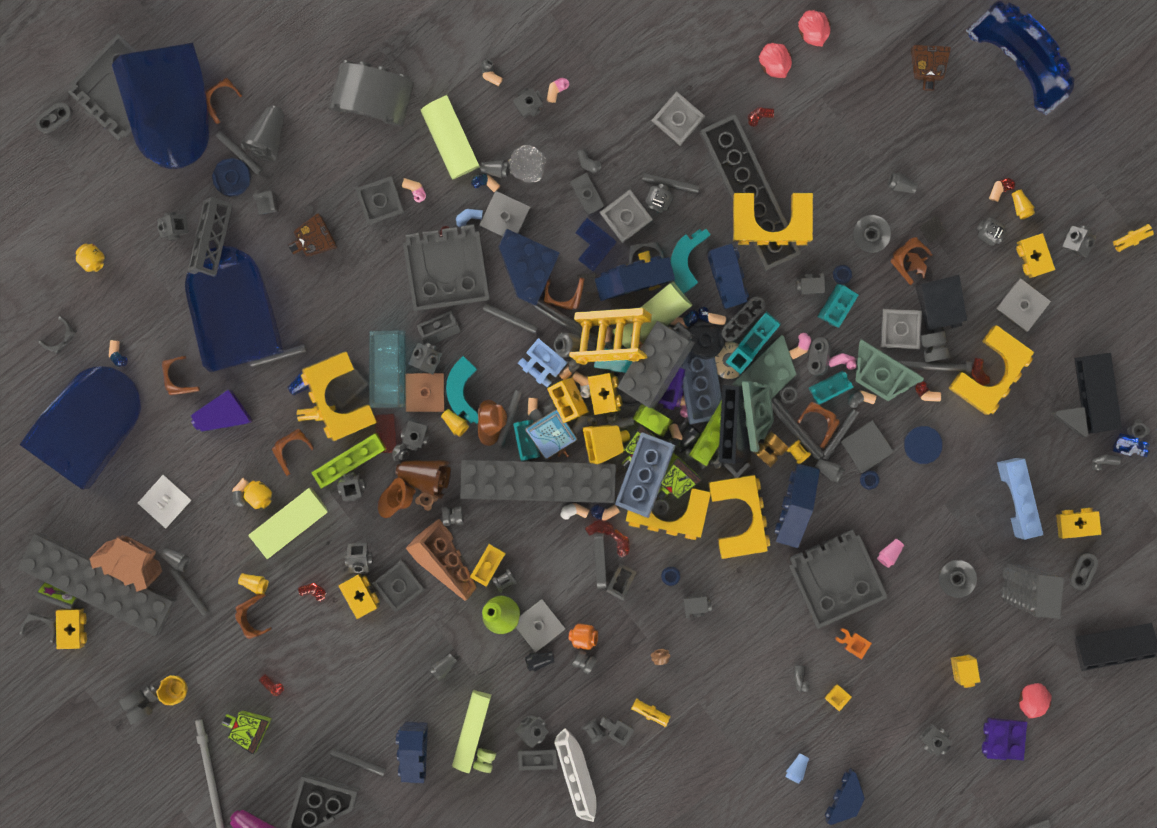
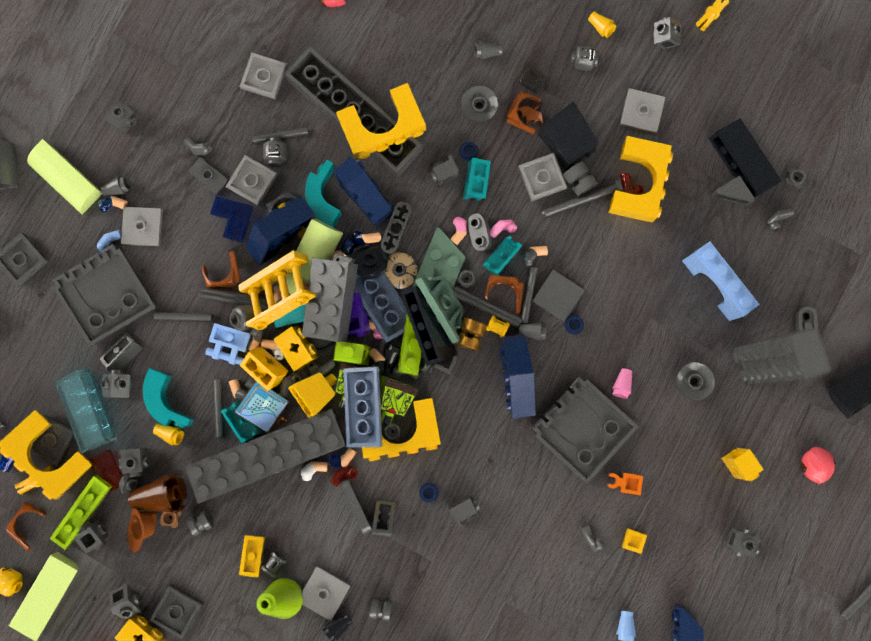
camera: 10 degrees left, 5 degrees down
arm [402,178,426,203] -> none
nougat plate [406,373,445,412] -> none
nougat wedge [406,519,477,601] -> none
dark orange piece [478,400,507,446] -> none
arm [481,59,503,87] -> none
dark blue brick [498,229,559,306] -> none
clear hair [508,145,546,183] -> none
arm [546,78,569,103] -> none
orange head [569,624,598,650] -> none
clear red arm [610,529,630,557] -> none
yellow pin [631,698,670,727] -> none
medium nougat plate [651,649,671,665] -> none
yellow arch [708,475,770,559] -> none
teal arch [726,311,781,374] -> none
clear red arm [748,107,774,127] -> none
sand green wing [855,339,924,401] -> none
dark blue tile [904,426,943,464] -> none
arm [915,381,941,401] -> none
dark purple plate [982,718,1027,761] -> none
arm [989,178,1015,202] -> none
yellow brick [1016,233,1055,278] -> none
yellow brick [1056,508,1101,539] -> none
clear blue plate [1113,433,1149,457] -> none

